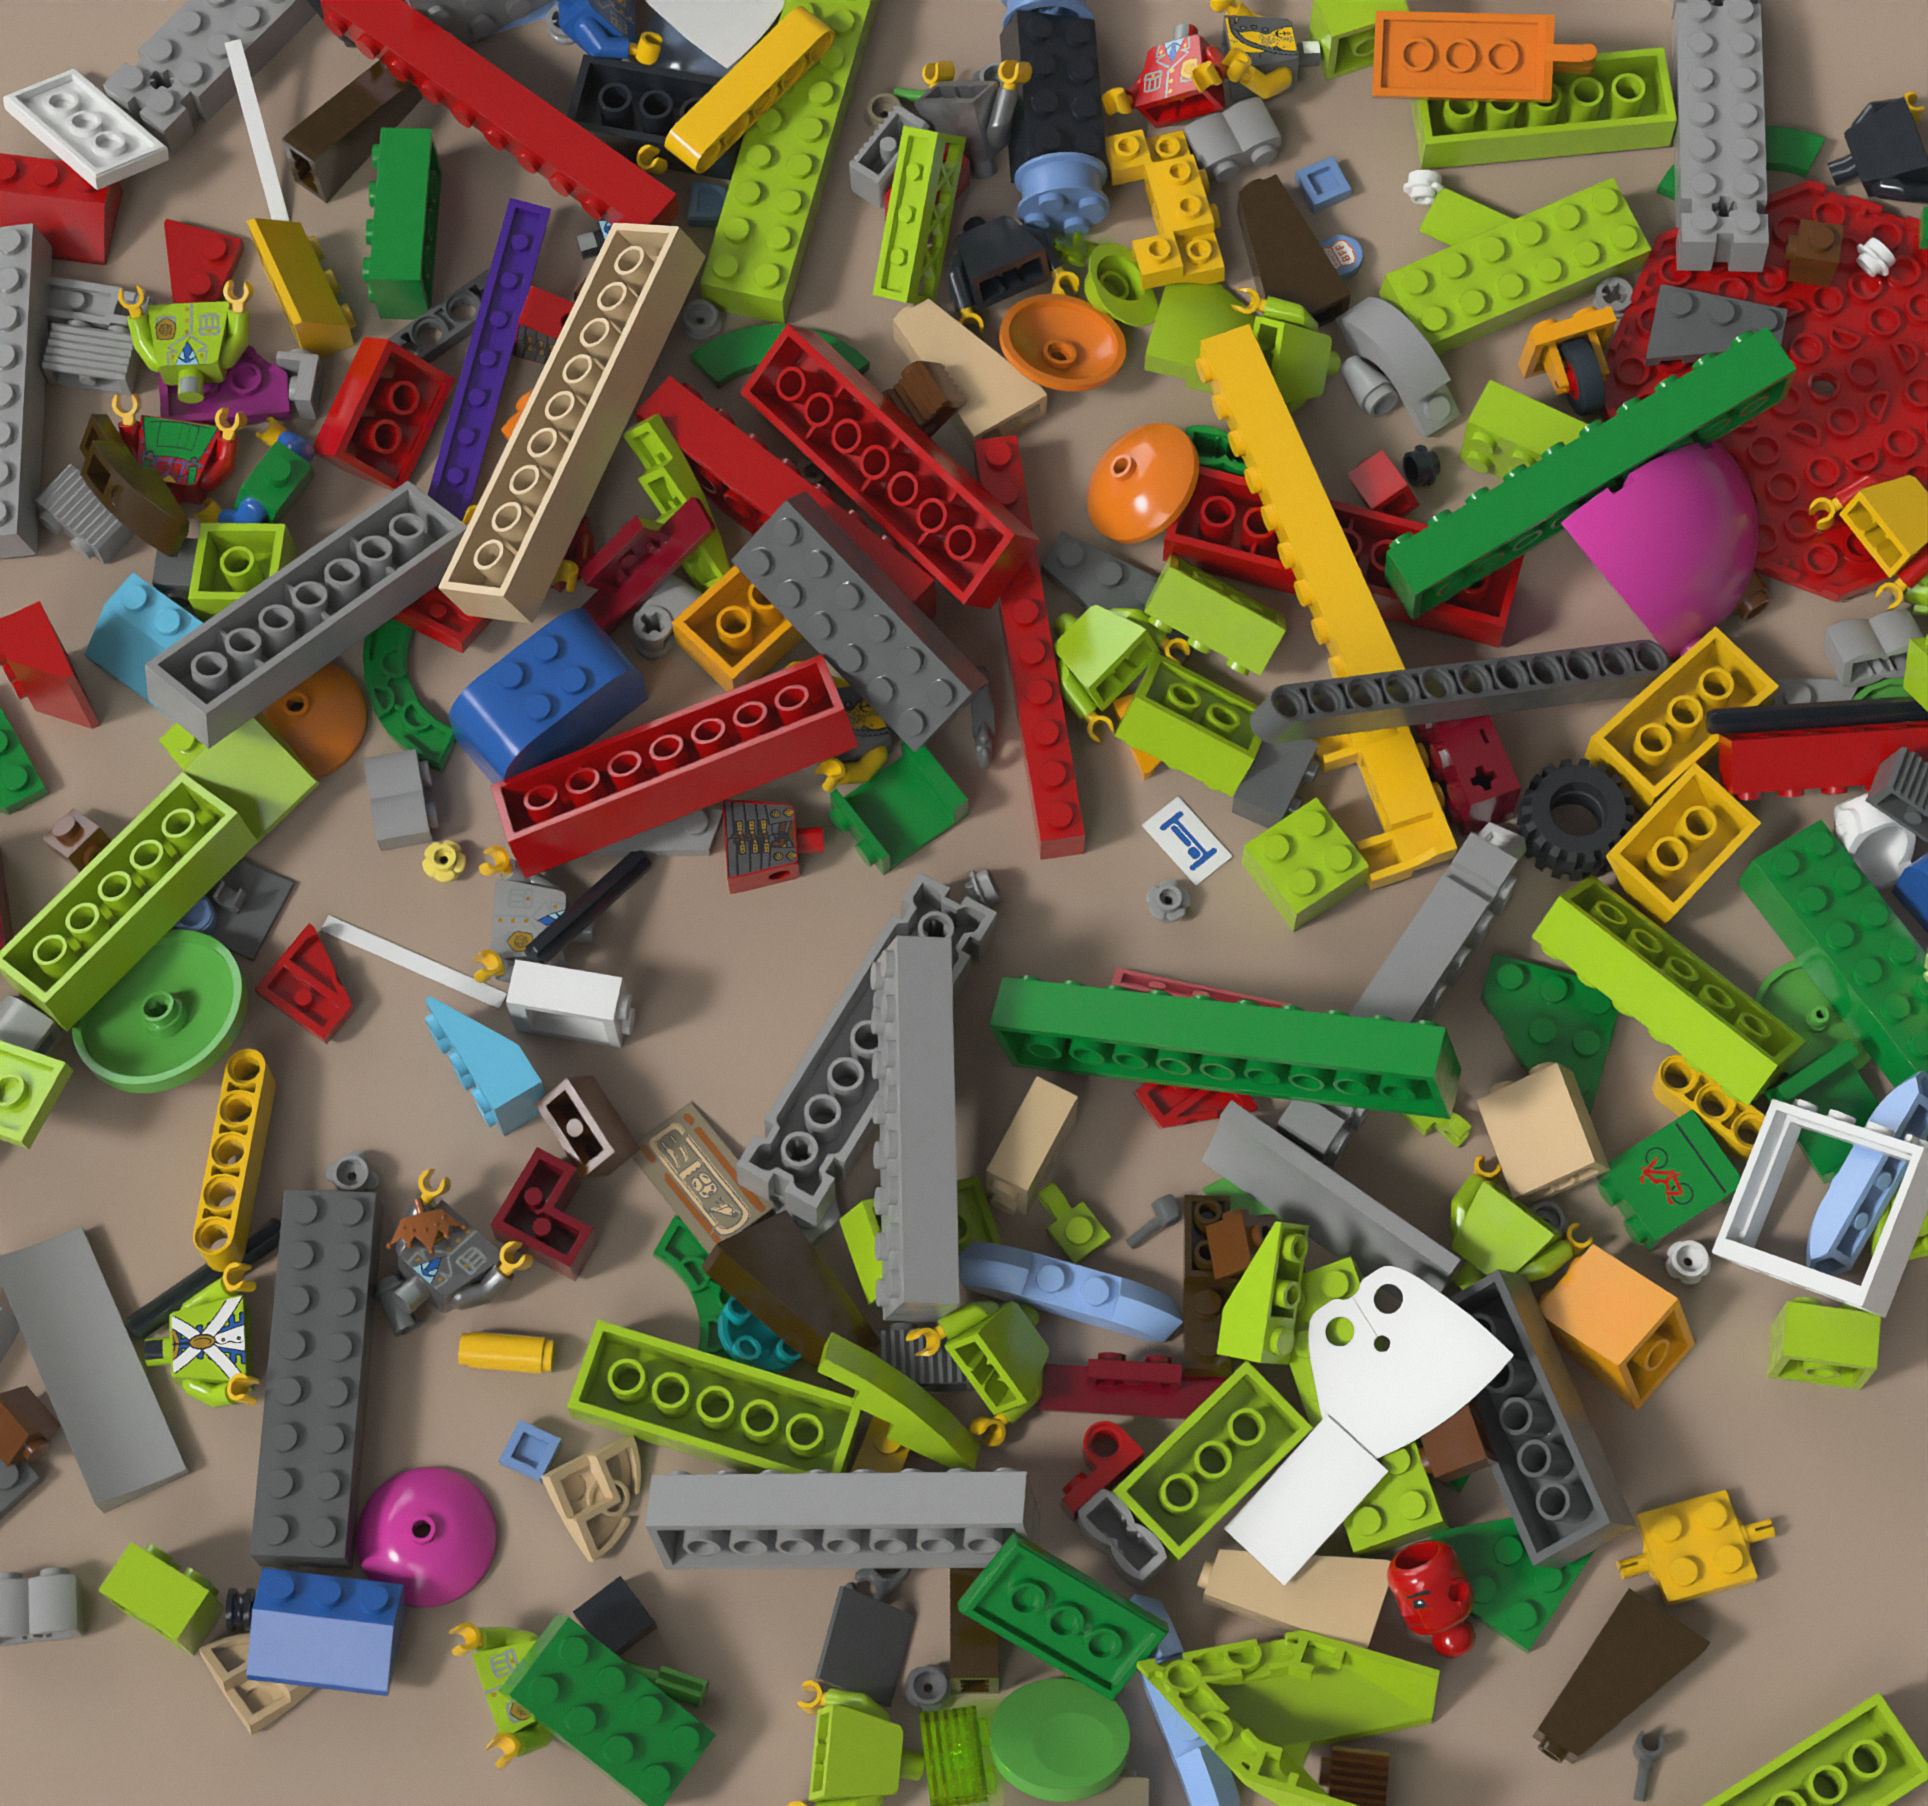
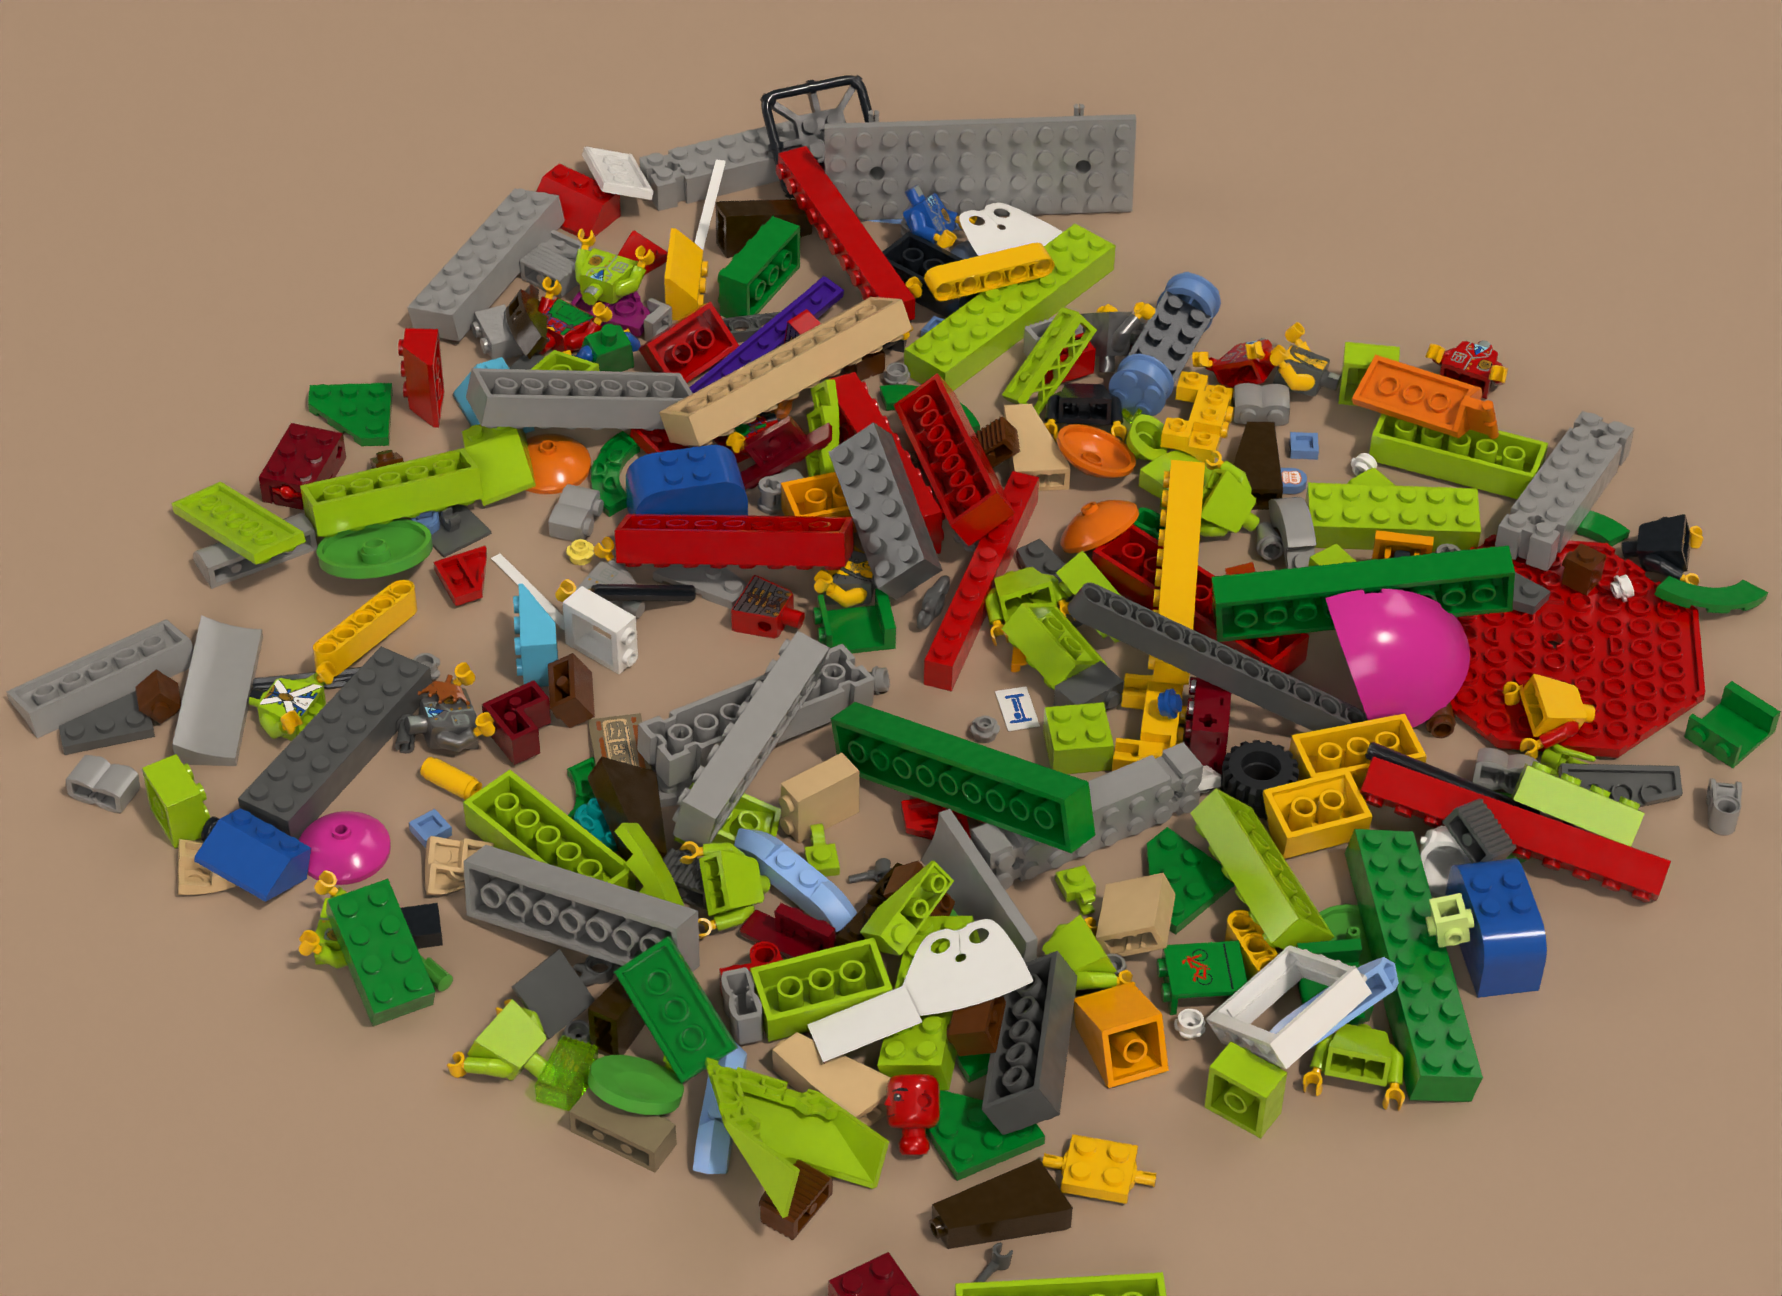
camera: 25 degrees right, 25 degrees down
none -> blue plate [1158,689,1182,719]

